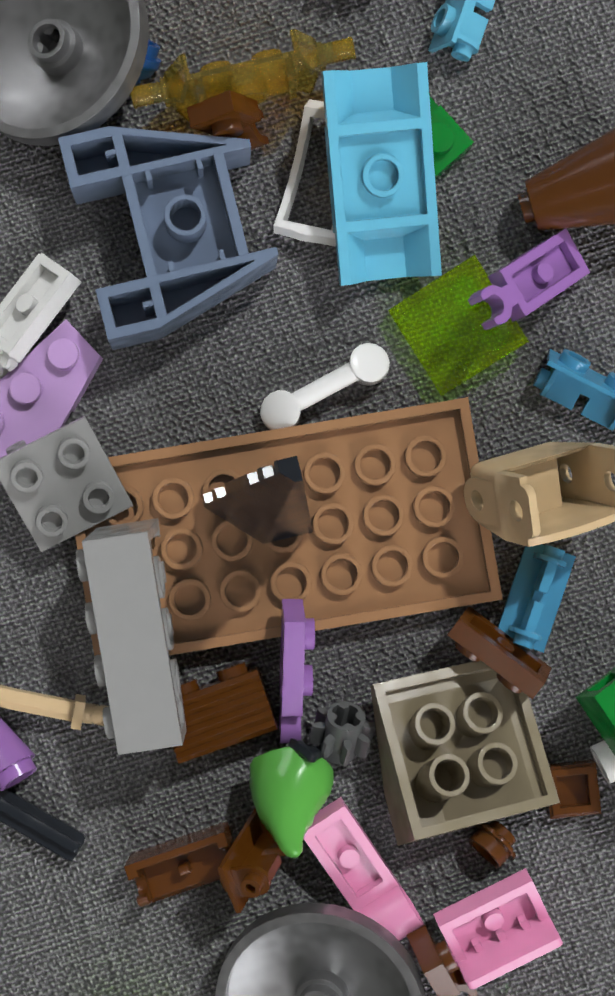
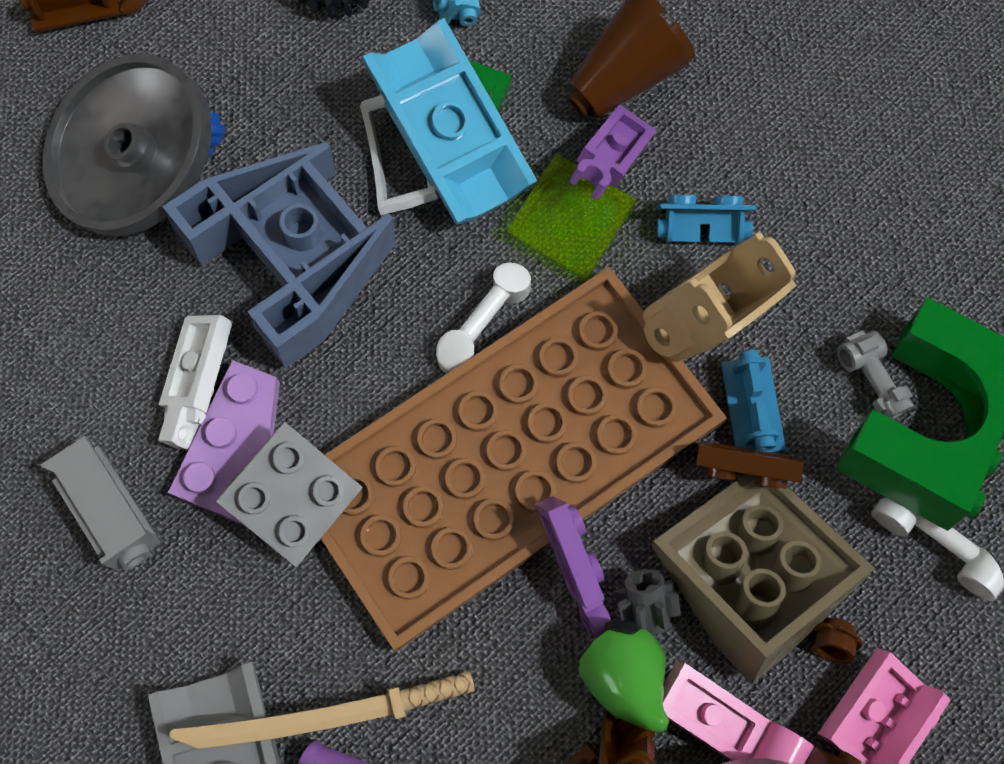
camera: 25 degrees left, 15 degrees down
light grey wedge [76,518,187,755] -> none
clear yellow plate [130,29,356,121] -> none
reddish brown brick [173,662,279,764] -> none
reddish brown plate [187,90,269,150] -> none
black wedge [201,456,313,544] -> none
reddish brown tile [547,760,602,819] -> none

